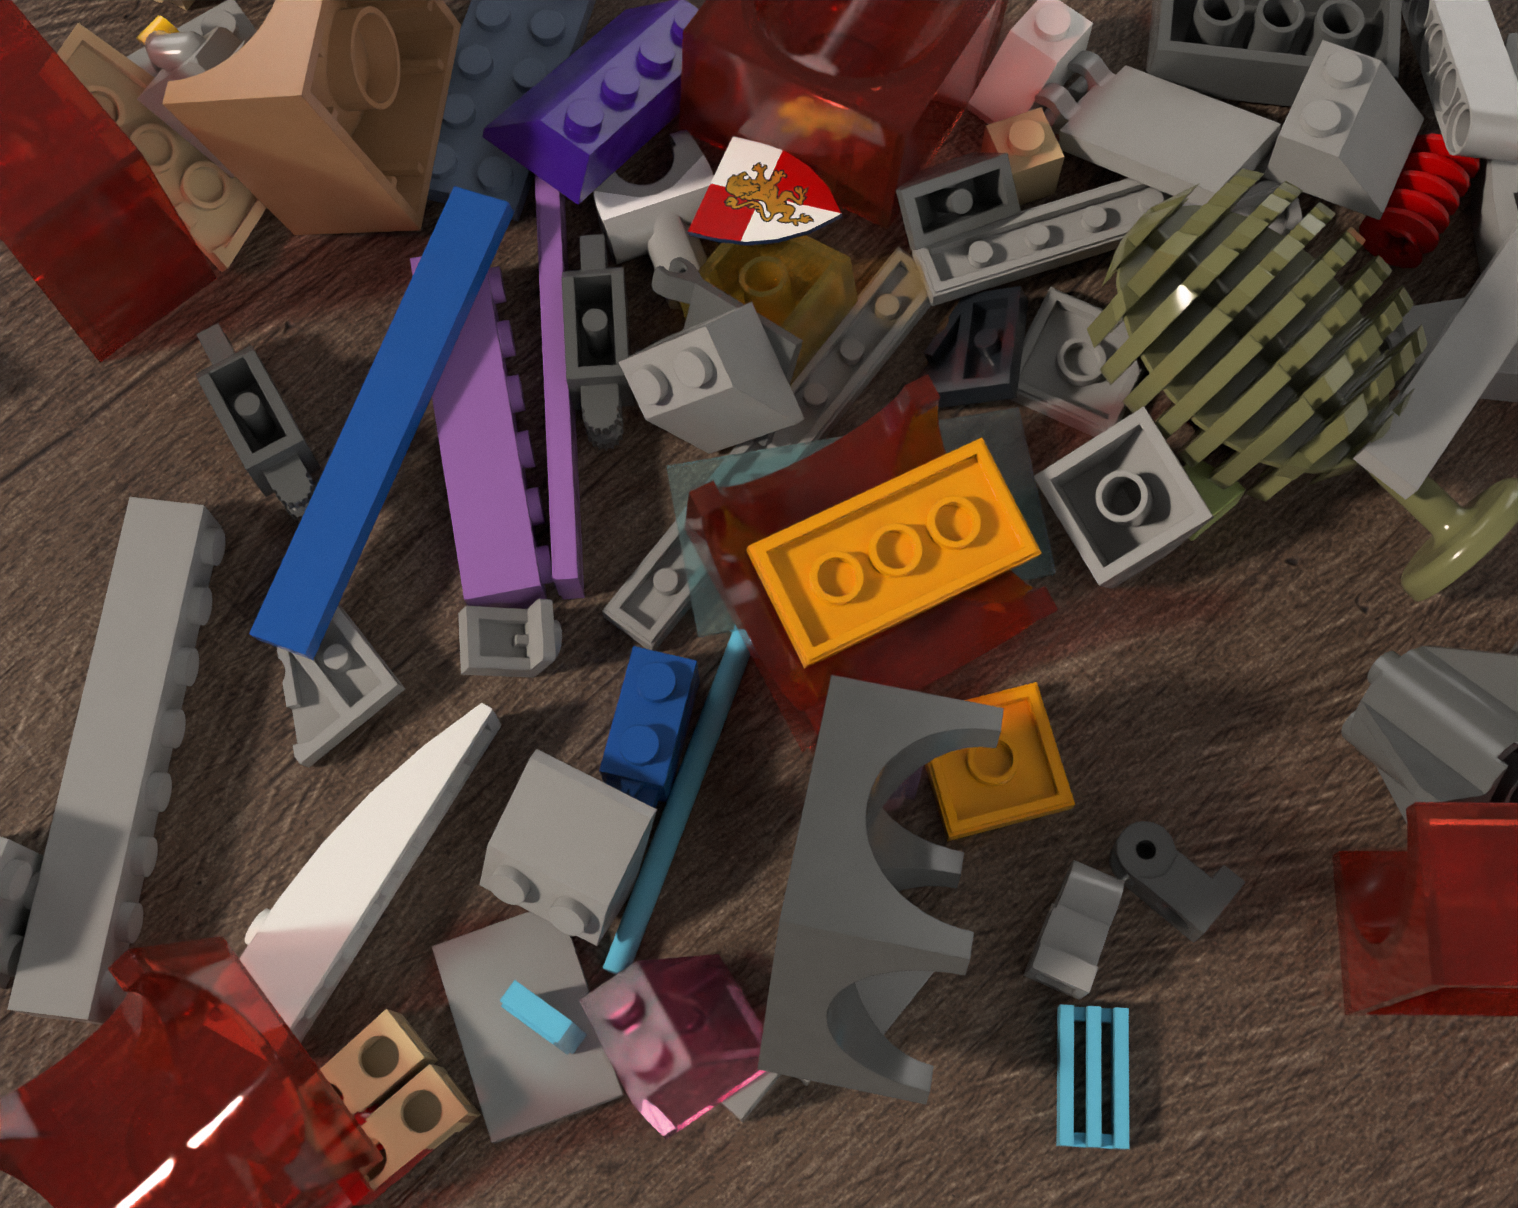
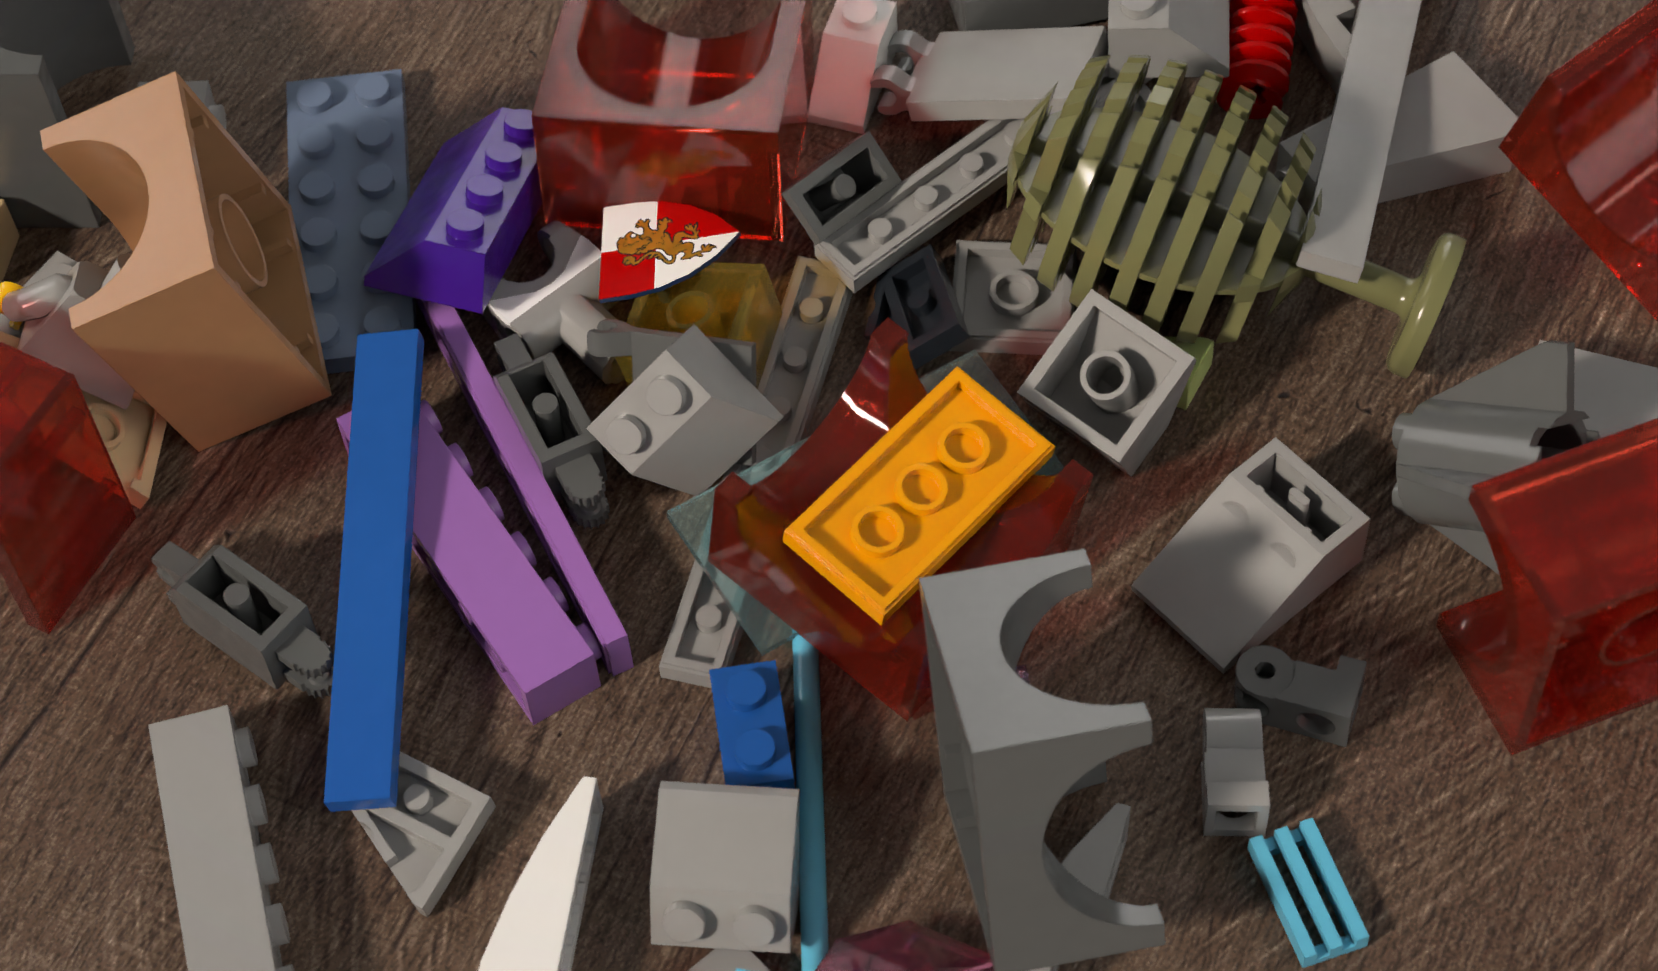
camera: 20 degrees left, 15 degrees down
light grey bracket [458,599,562,678] -> none
light orange tile [925,682,1075,841] -> none
tan brick [981,107,1065,205] -> none
none -> light grey slope [1131,437,1371,674]

